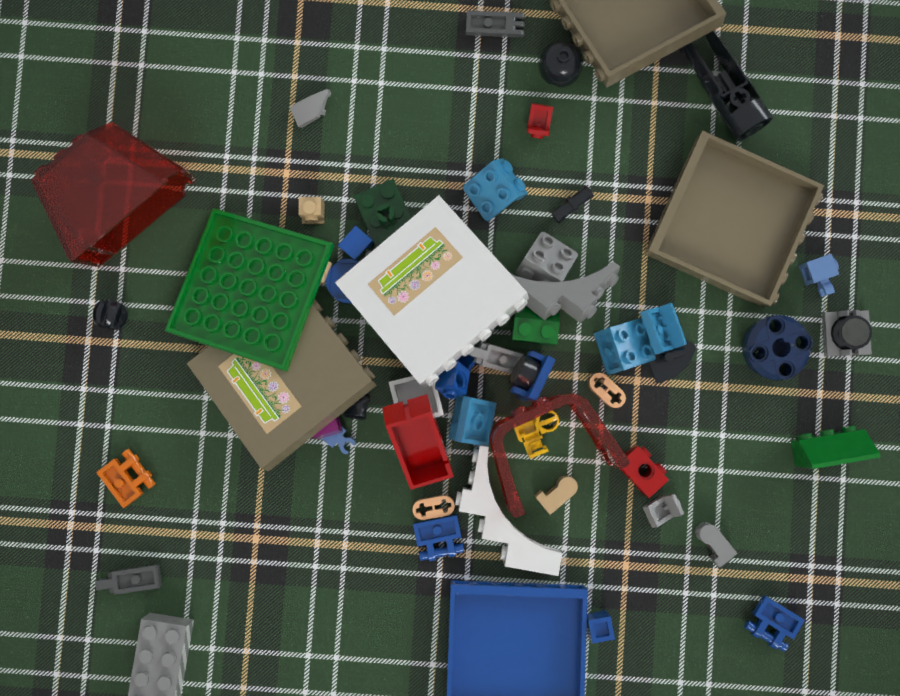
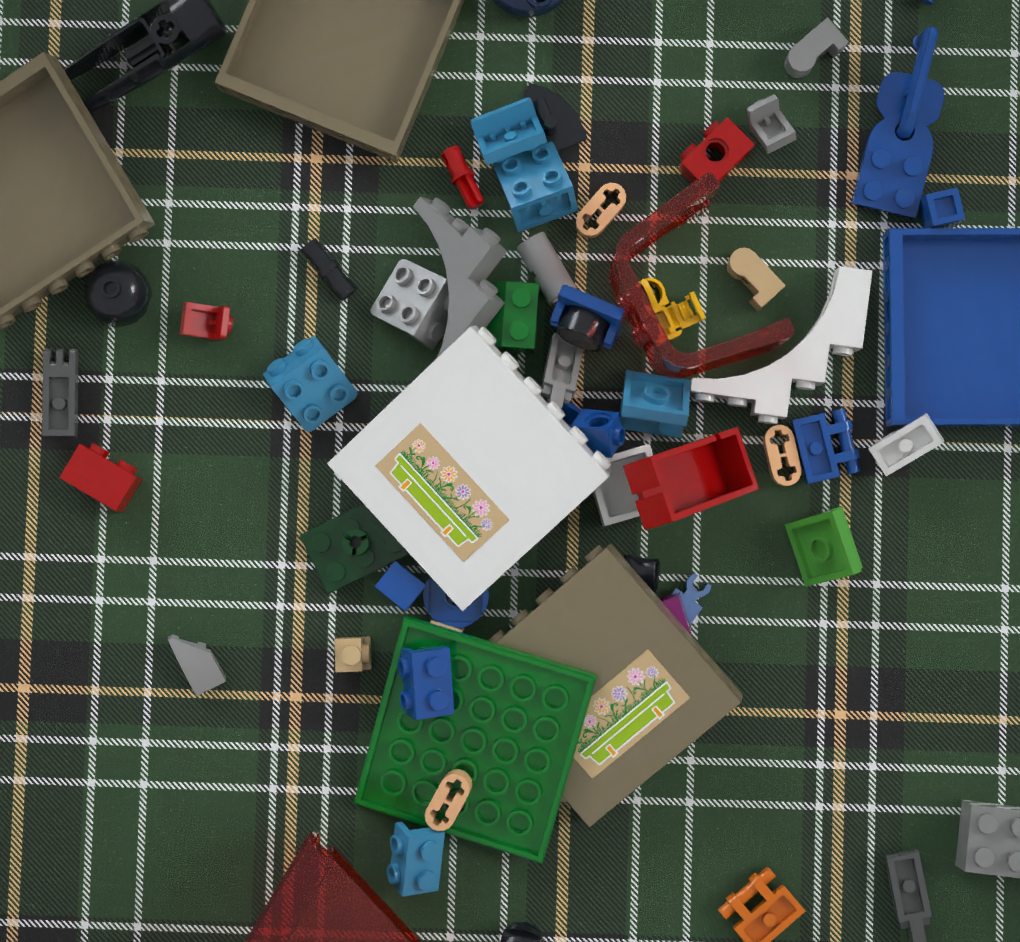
camera: 85 degrees left, 0 degrees up
none -> red brick [59,442,142,512]
none -> dark azure bracket [387,822,445,897]
none -> blue bracket [397,646,454,720]
none -> light nougat beam [425,769,472,831]
none -> red axle [440,145,484,210]
none -> light grey pin [516,232,577,305]
none -> bright green bracket [785,506,863,587]
none -> blue plate [851,26,944,219]
none -> white plate [869,413,944,476]

